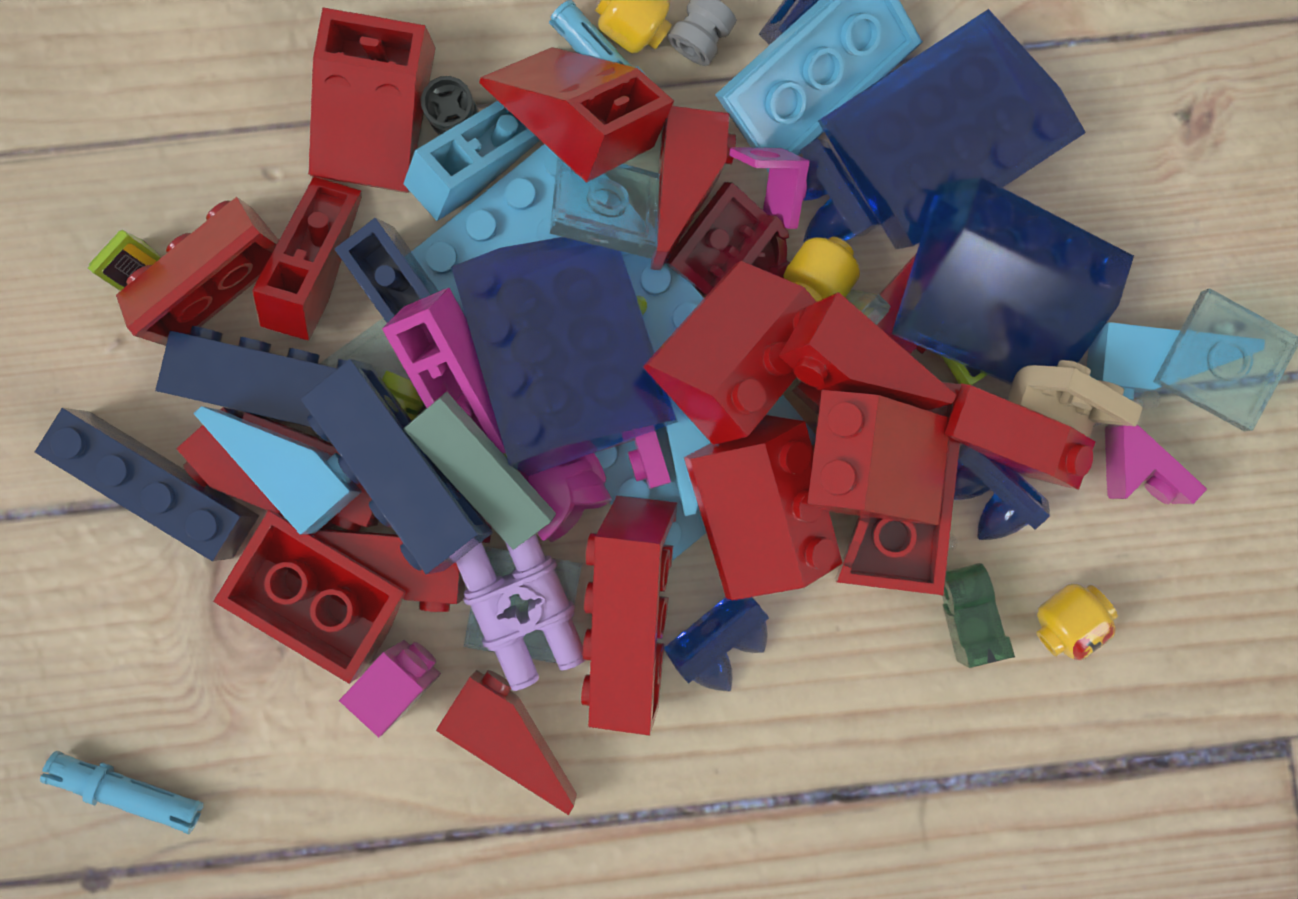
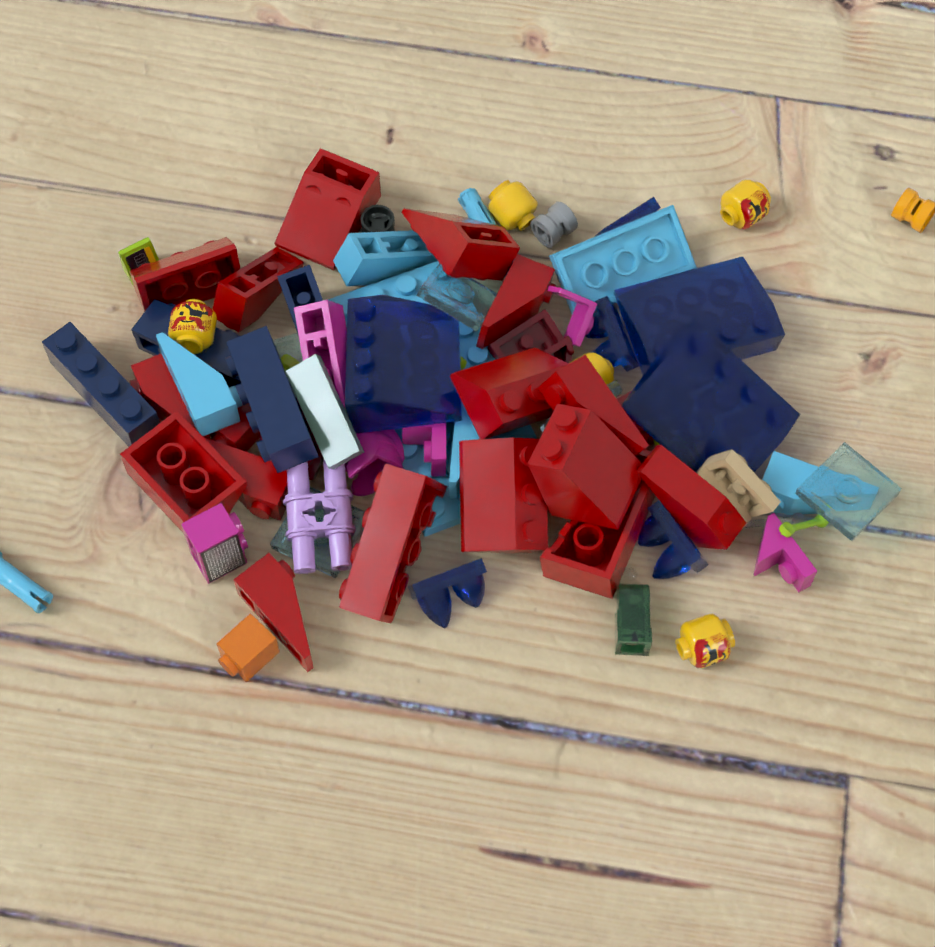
camera: 20 degrees right, 25 degrees down
none -> yellow head [168,299,217,354]
none -> orange brick [216,613,280,682]
none -> lime hinge [779,514,829,538]

